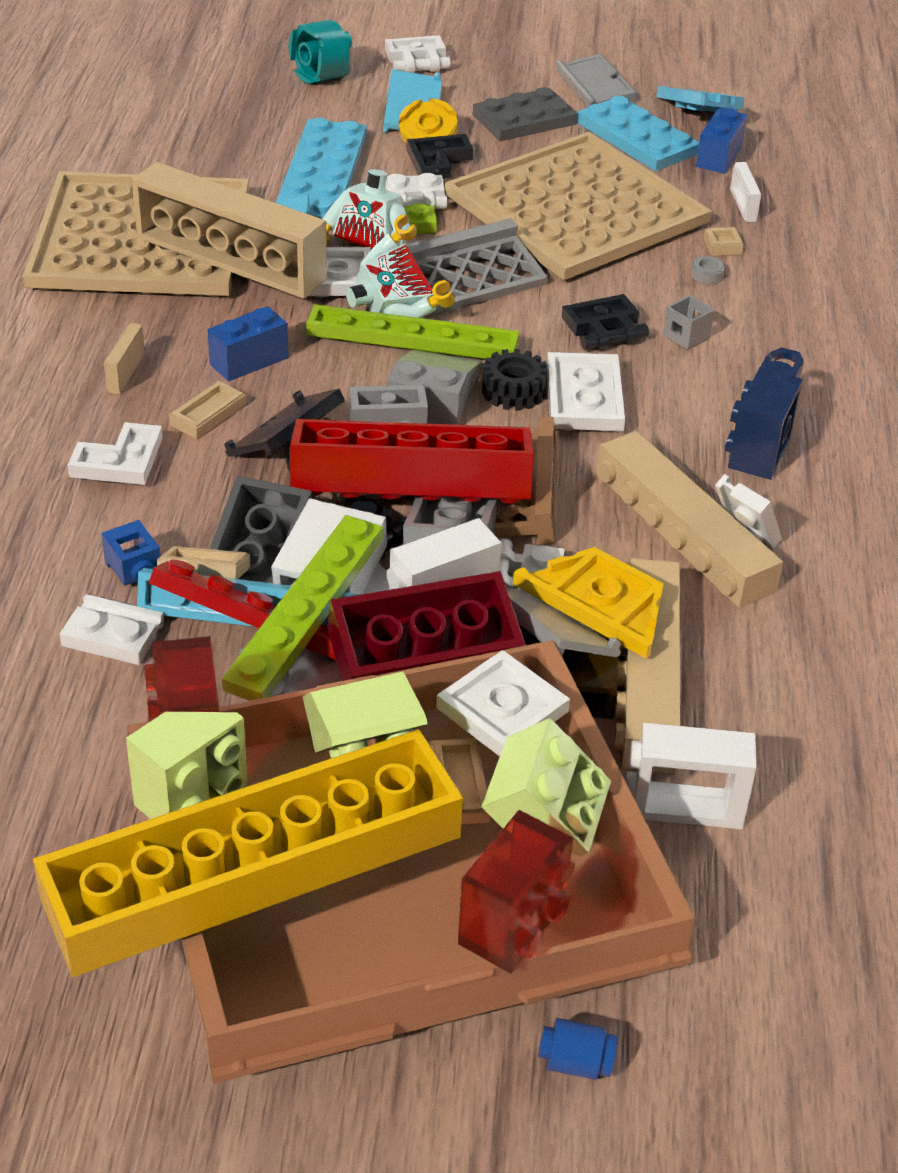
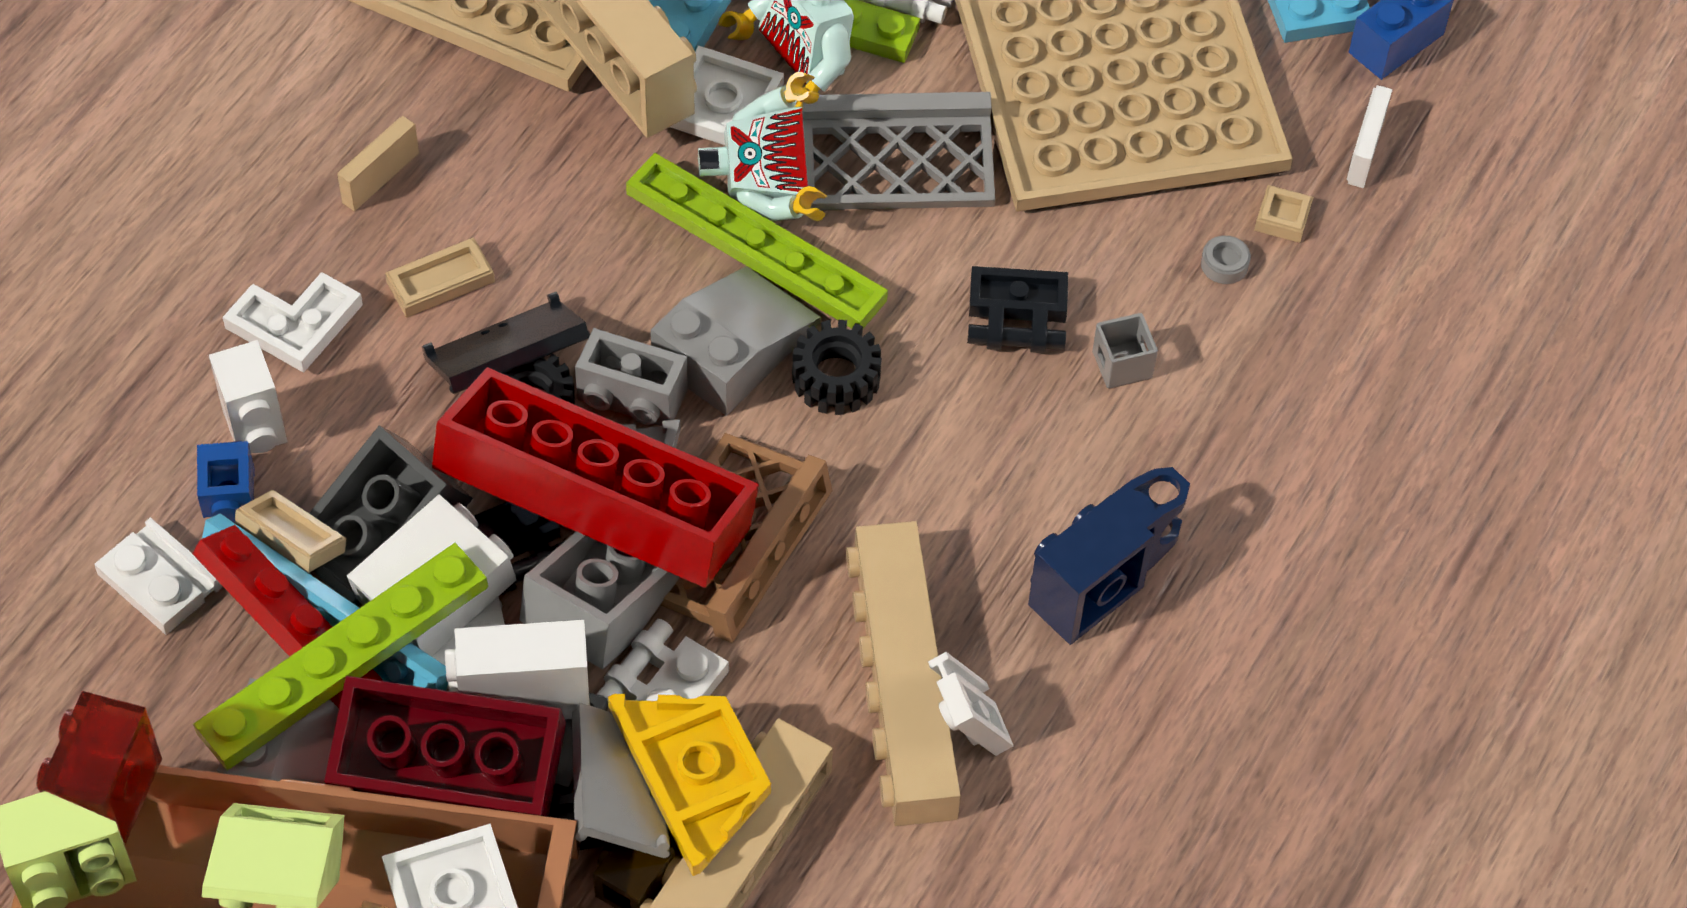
camera: 25 degrees right, 15 degrees up
blue brick [207,306,289,382] -> none
white plate [547,352,625,432] -> none
none -> white brick [209,340,287,453]

